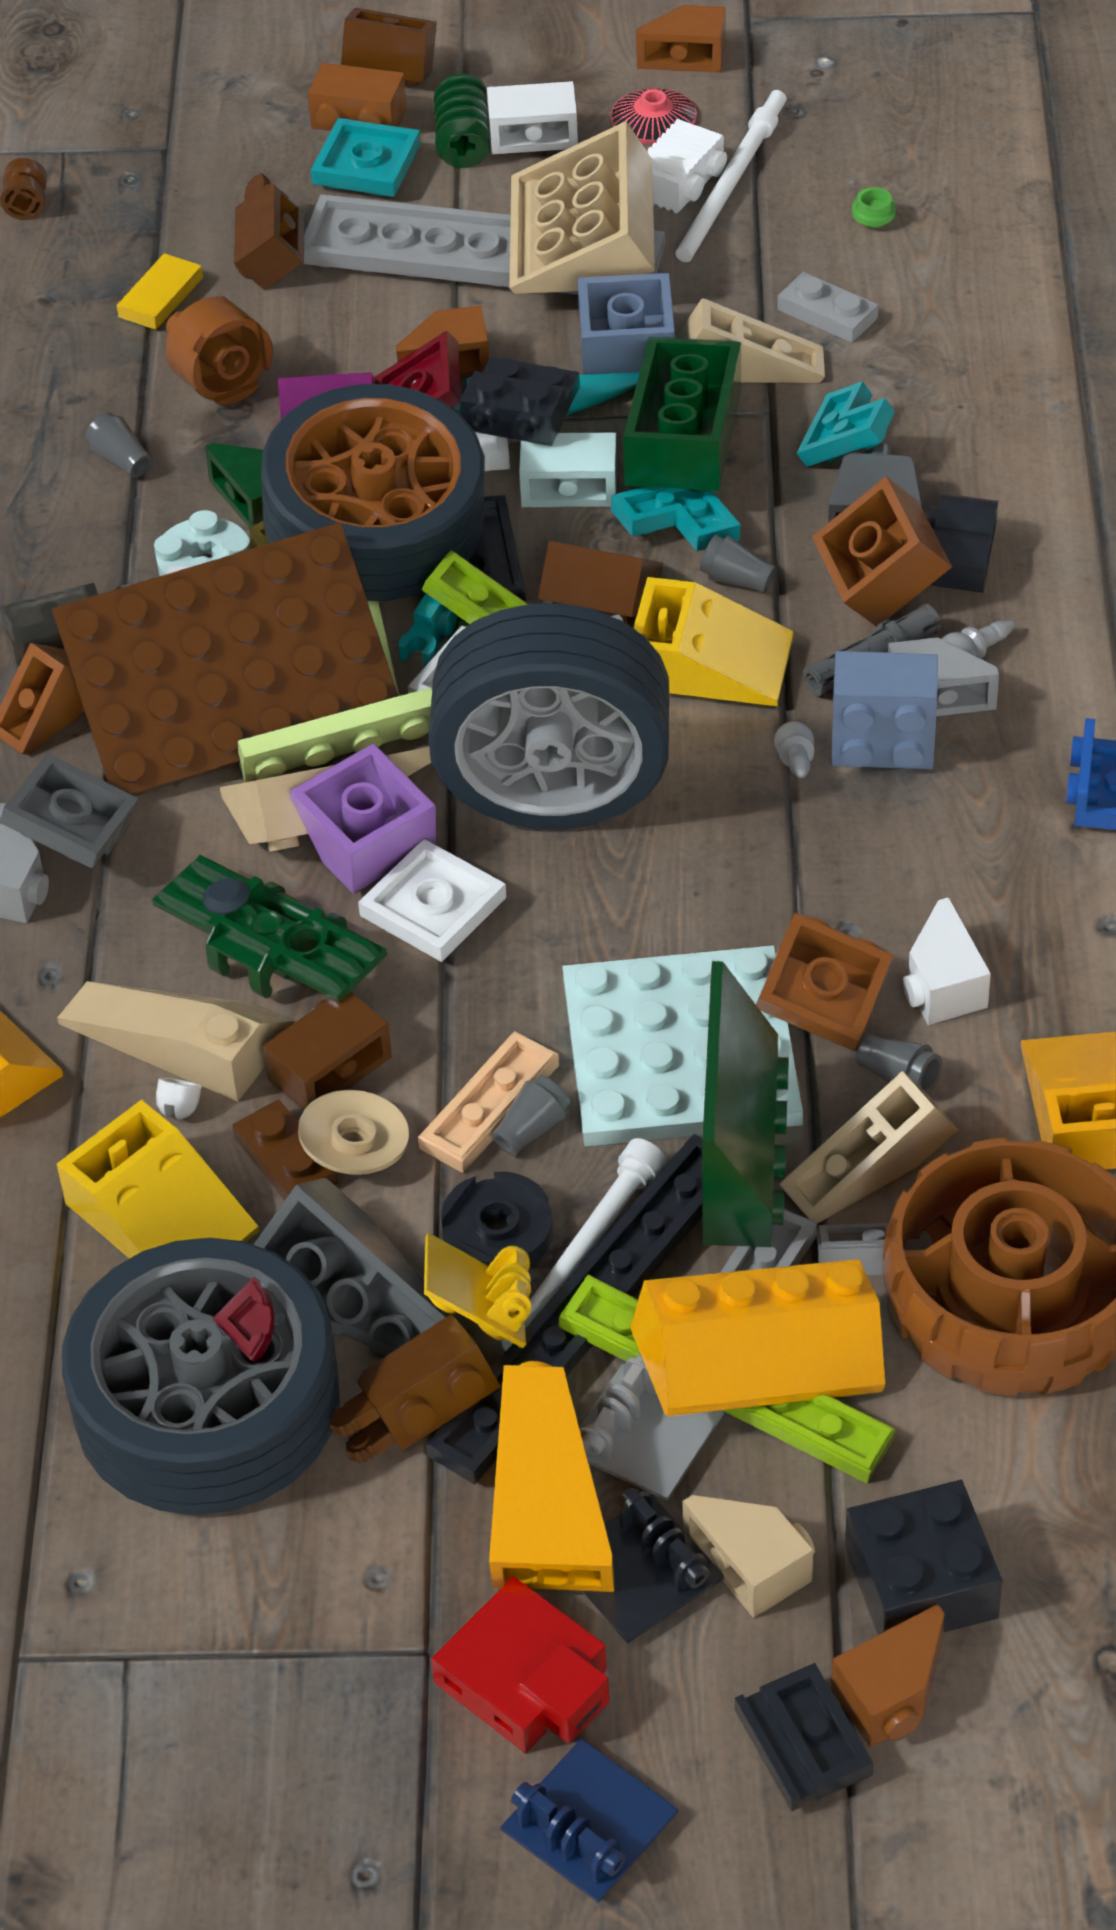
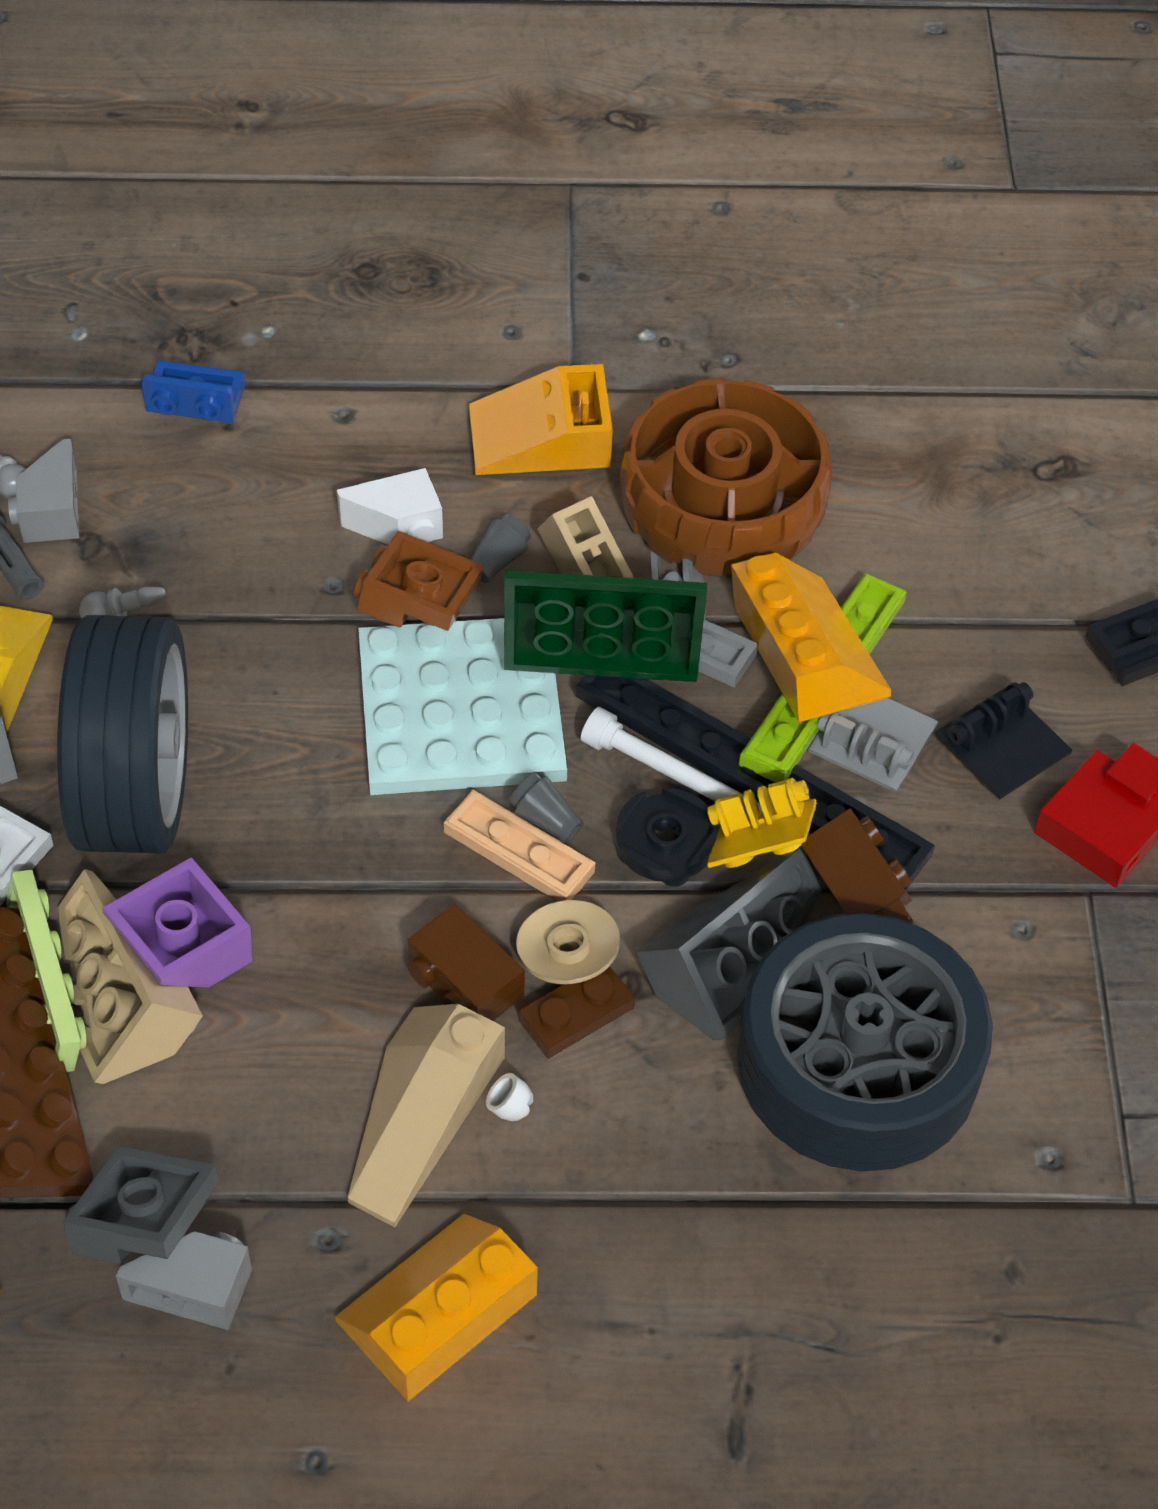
camera: 95 degrees left, 5 degrees up
yellow slope [57,1099,260,1259] -> none
dark green piece [152,855,388,1002] -> none
dark red tile [213,1277,275,1363] -> none
white plate [358,839,507,962] -> none
light orange slope [489,1361,614,1592] -> none
tan slope [682,1495,815,1618] -> none
sand blue brick [831,651,938,769] -> none
dark orange slope [831,1604,945,1747] -> none
black brick [845,1479,1003,1635] -> none

